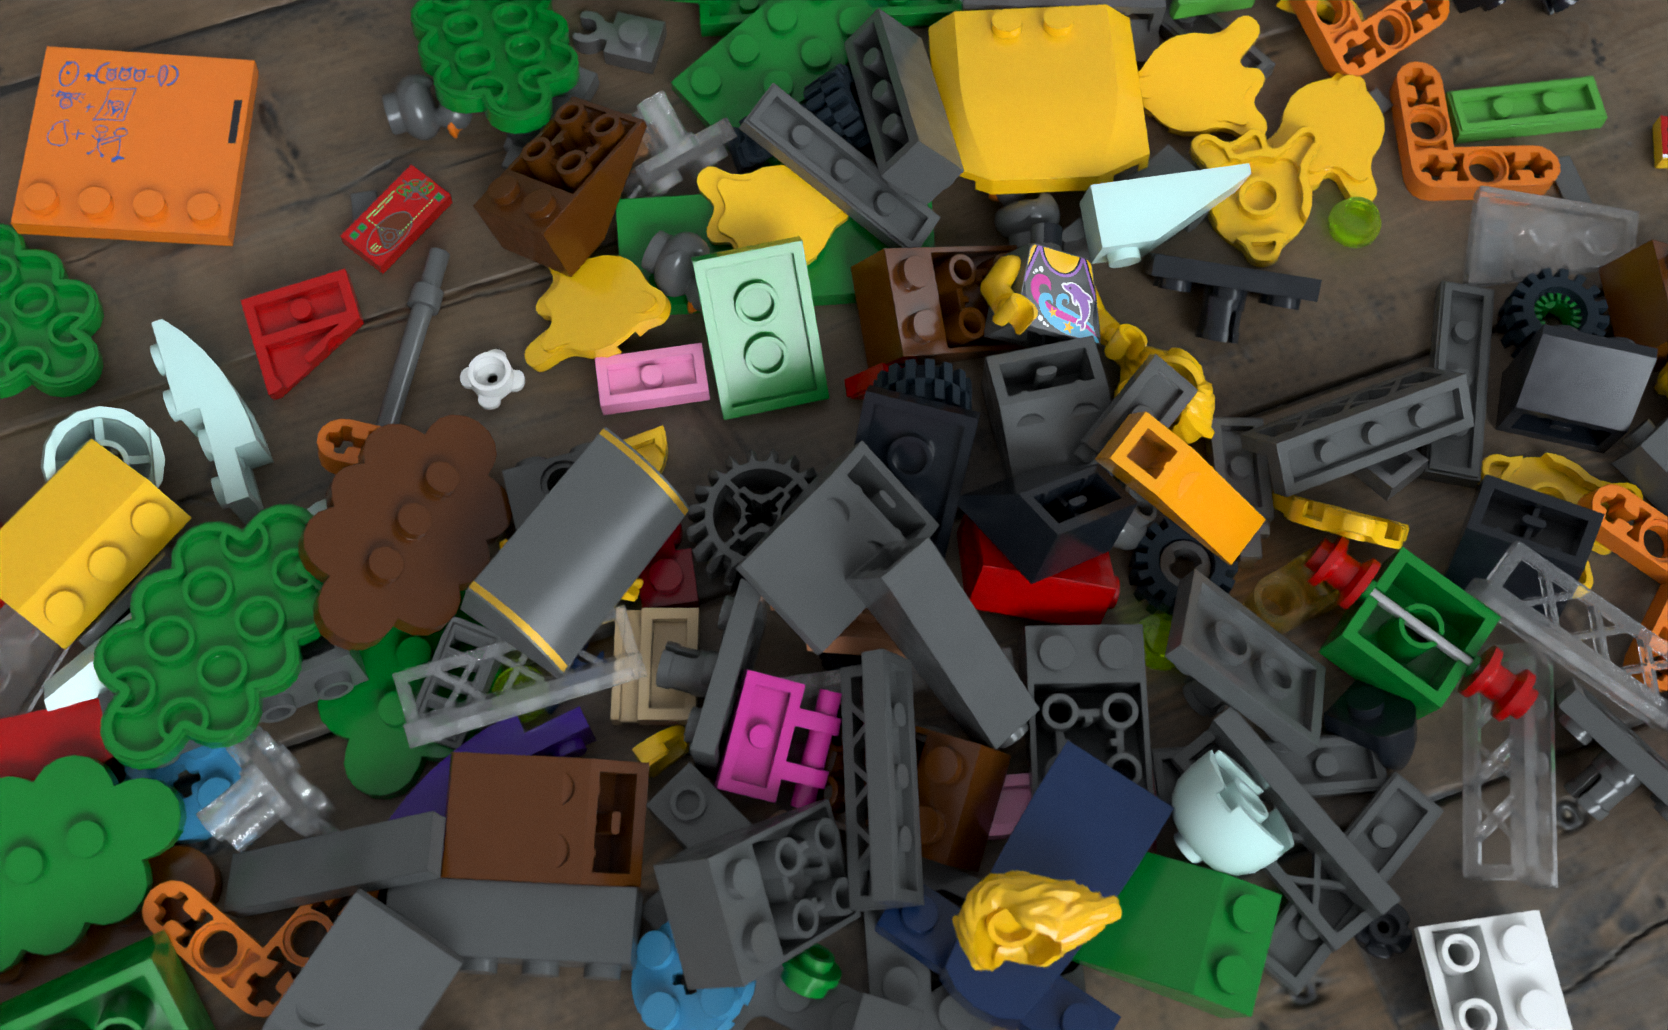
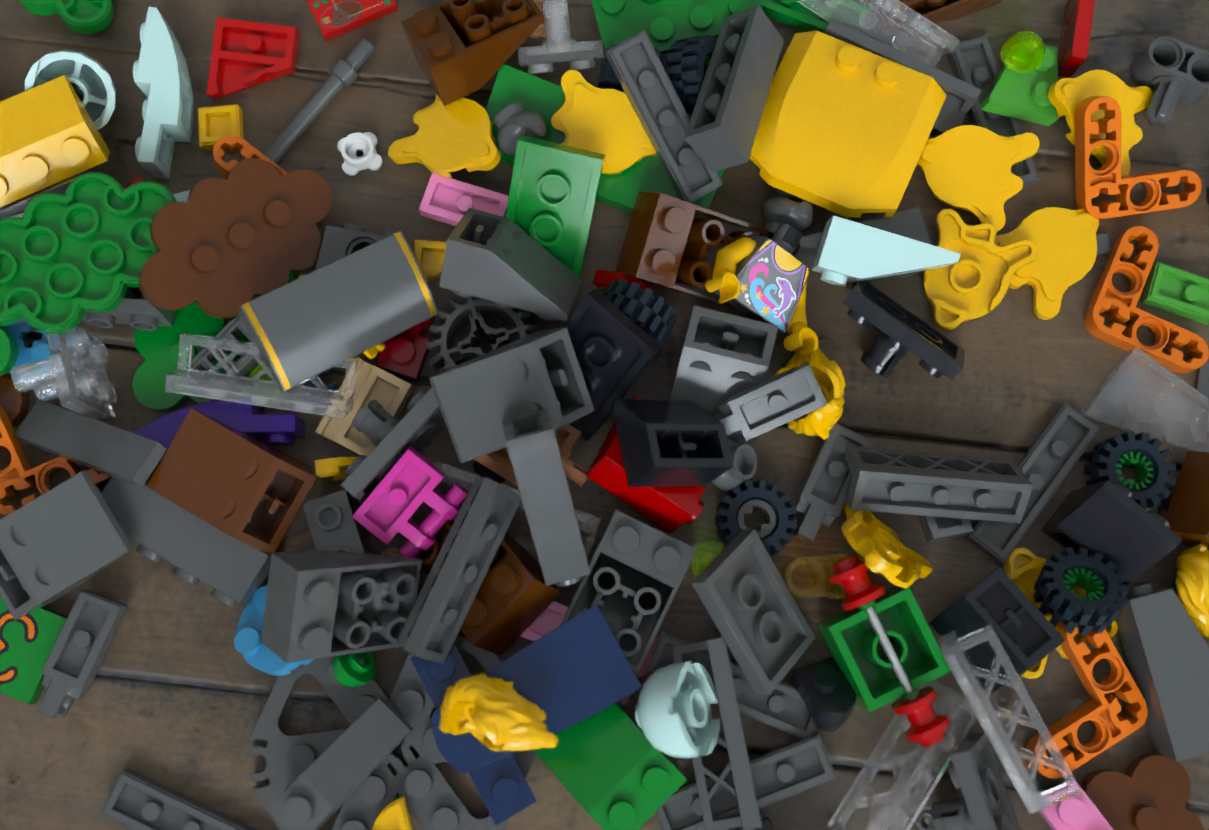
camera: 25 degrees right, 10 degrees up
light orange slope [1094,411,1266,565] -> none
clear neon green plate [1327,197,1381,248] -> none
none -> yellow tile [198,104,244,152]
none -> dark grey slope [439,208,582,321]
none -> black bush [1033,547,1128,636]

